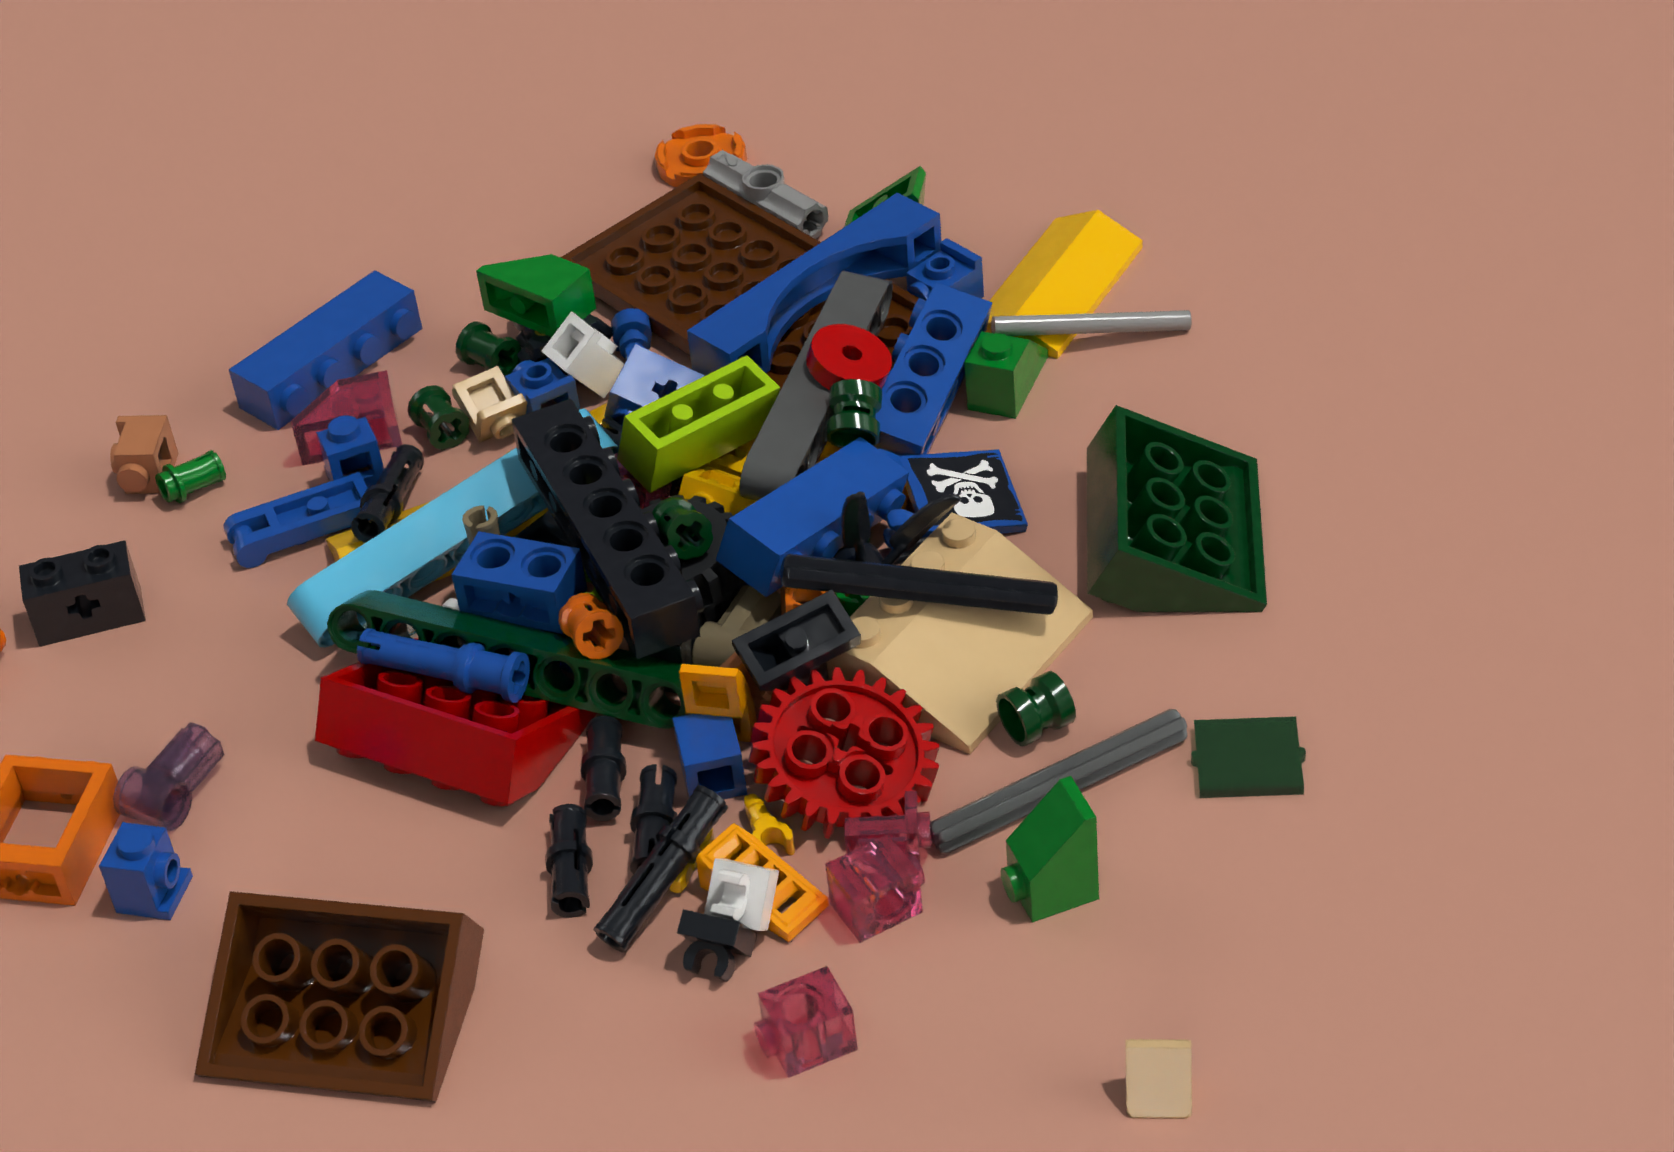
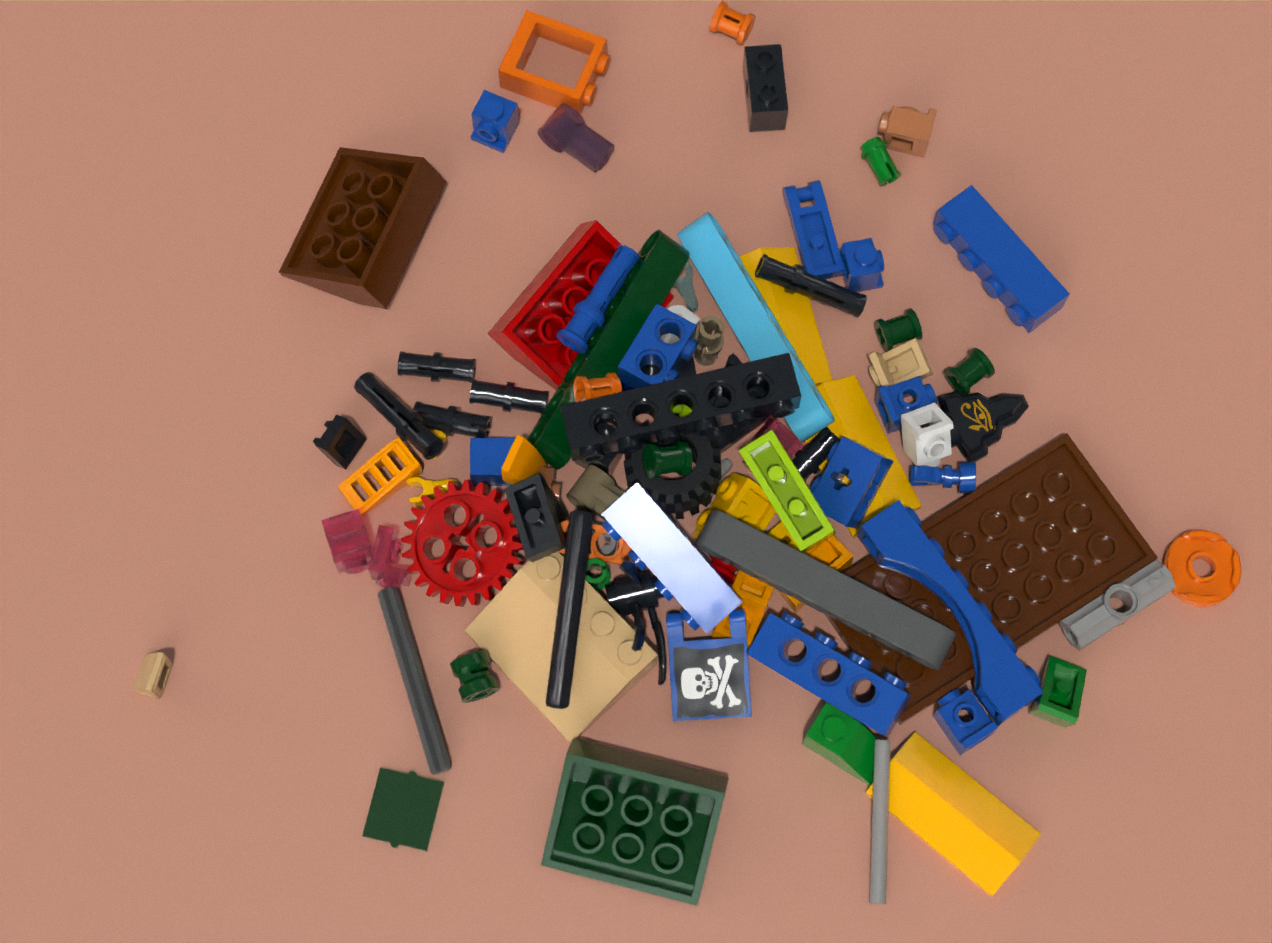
camera: 95 degrees right, 30 degrees up
clear pink slope [291,370,402,466] -> none
green slope [476,254,596,337] -> none
white tile [704,858,779,931] -> none
clear pink brick [754,966,858,1078] -> none
red piece [806,324,892,390] -> none
dark green wheel [827,379,882,448] -> none
green slope [1000,776,1099,923] -> none

